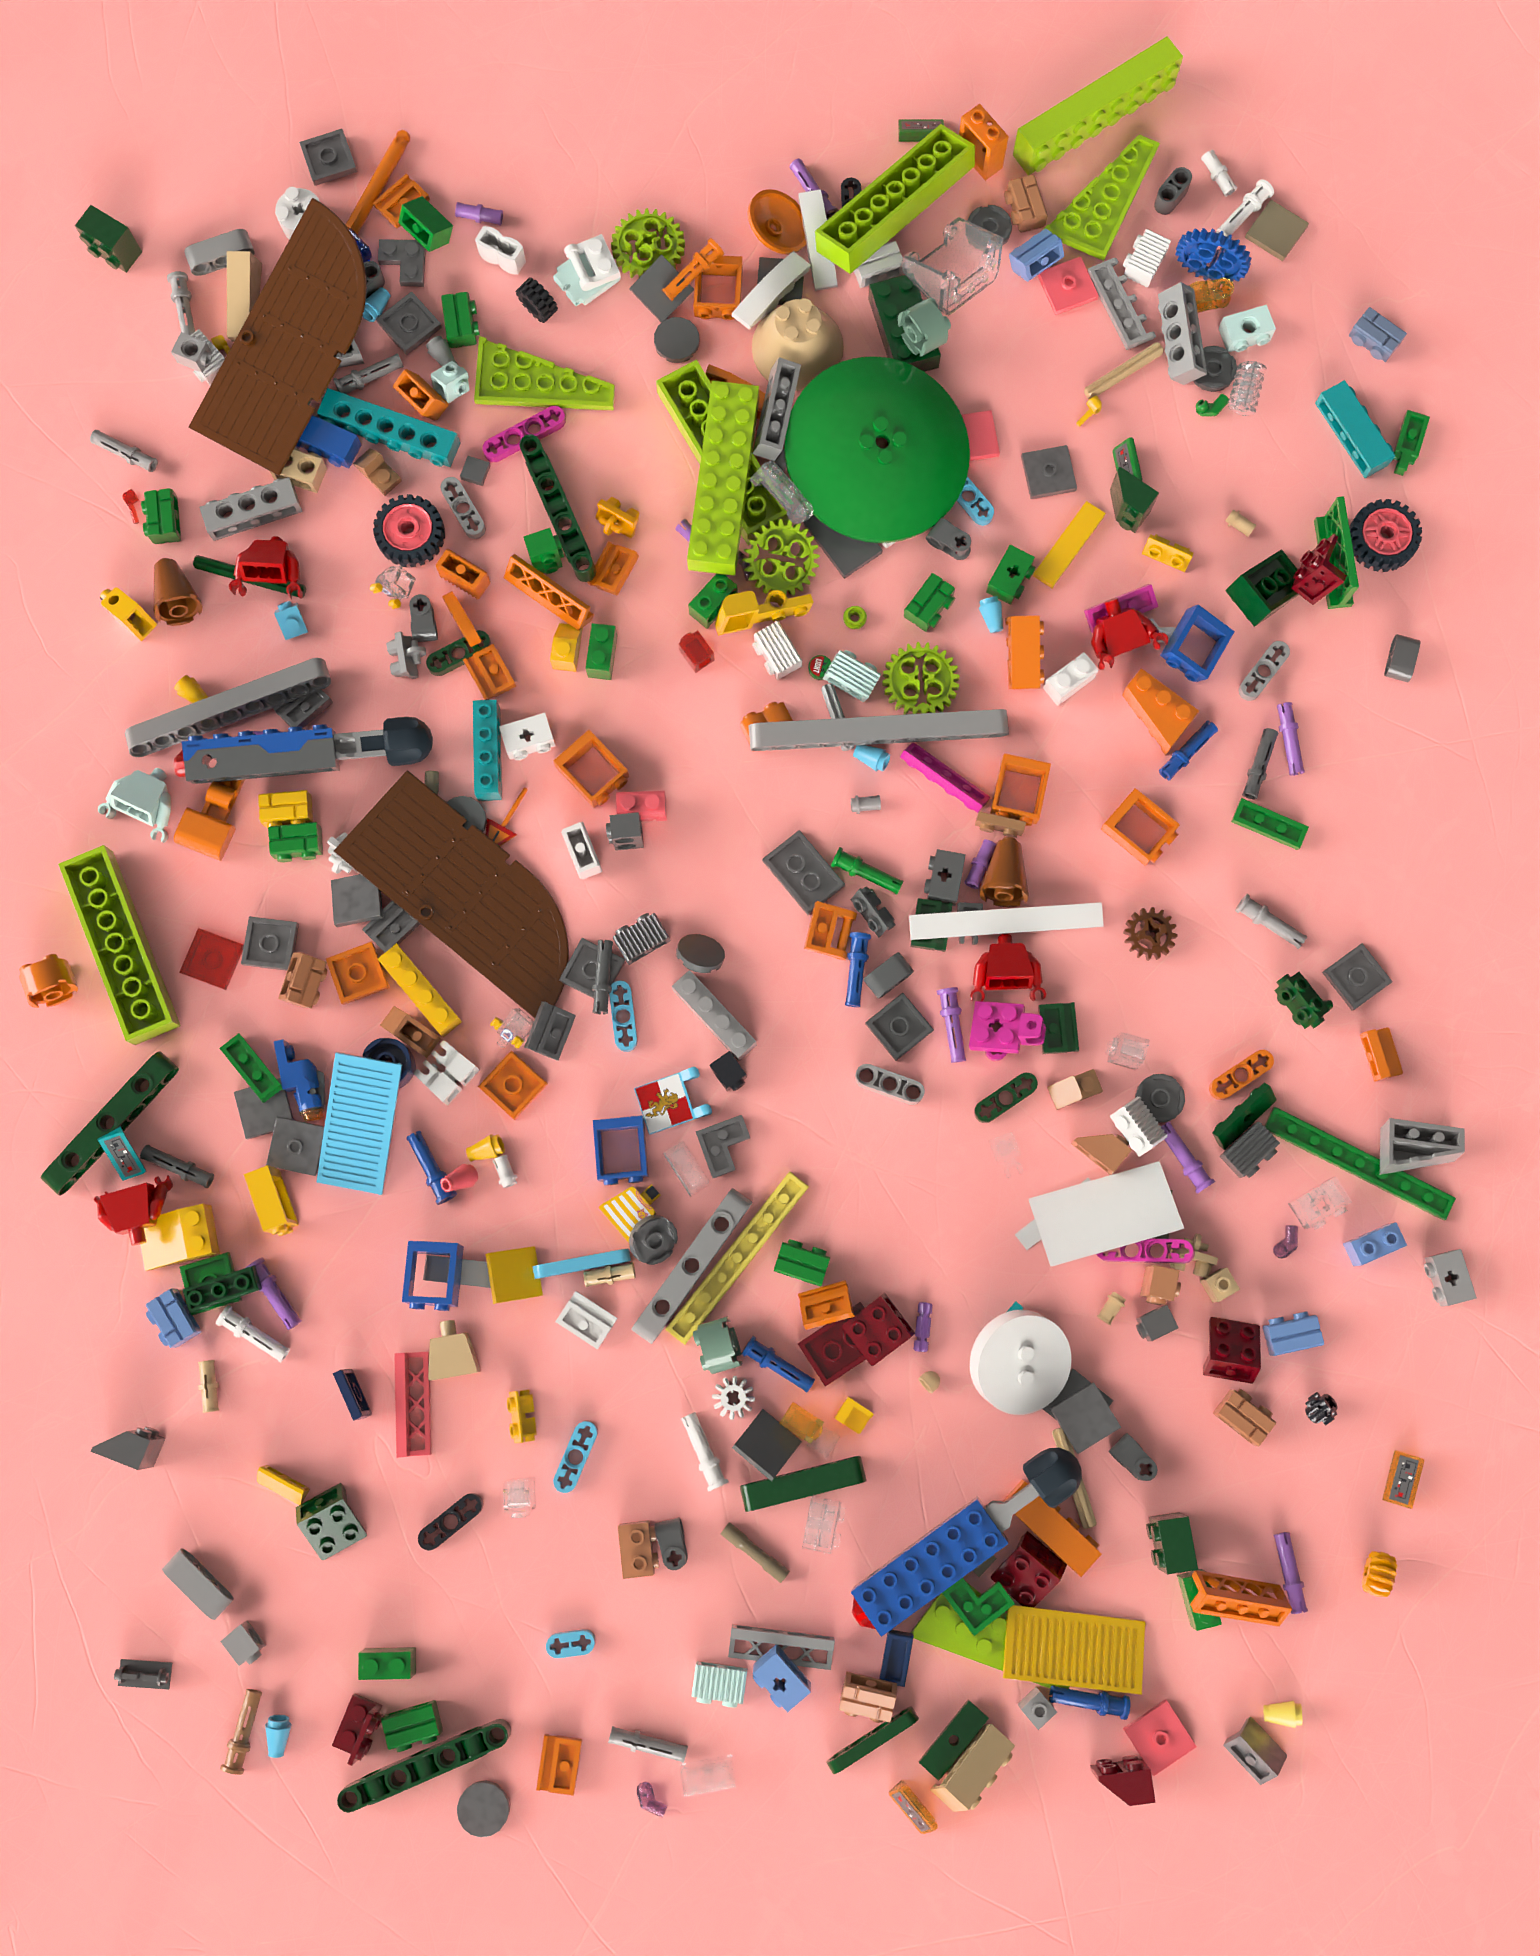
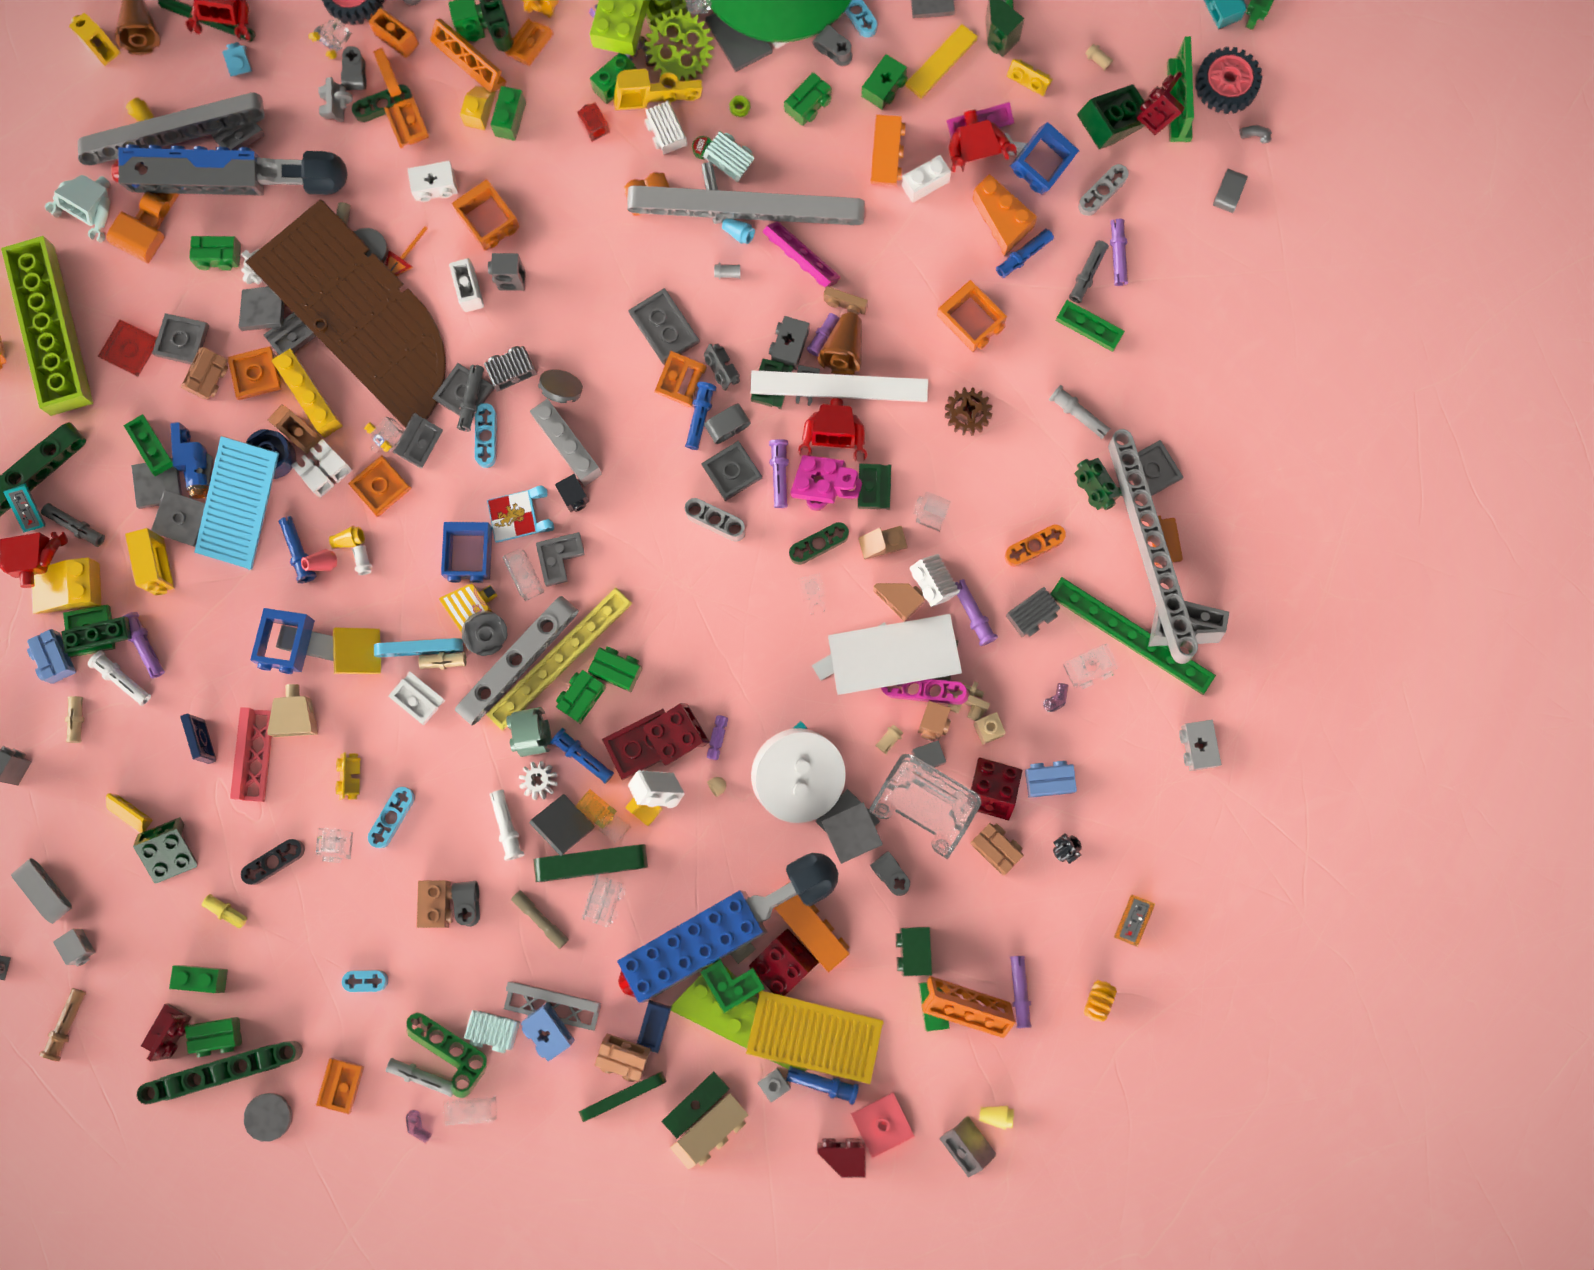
camera: 10 degrees right, 0 degrees up
yellow brick [258,790,313,829] -> none
medium azure cone [265,1715,292,1758] -> none
teal brick [472,699,502,801] -> none
coral brick [616,791,667,822] -> none
orange plate [798,1280,854,1330] -> none
green pin [831,847,904,895] -> none
lime gear [882,642,960,715] -> none
clear yellow slope [888,1780,938,1834] -> none
medium azure cone [978,596,1004,633] -> none
orange window [990,753,1051,826] -> none
tan axle [1052,1427,1097,1529] -> none
dark grey tile [1135,1074,1185,1123] -> none
dark green tile [1212,1082,1277,1150] -> none
medium blue brick [1343,1222,1408,1267] -> none
none -> light yellow axle [201,894,247,928]
none -> green beam [406,1013,487,1098]
none -> green brick [556,670,607,725]
none -> white brick [628,770,685,808]
none -> clear windscreen [868,754,981,860]
none -> light grey beam [1108,429,1198,664]
none -> flat silver arm [1239,125,1272,144]

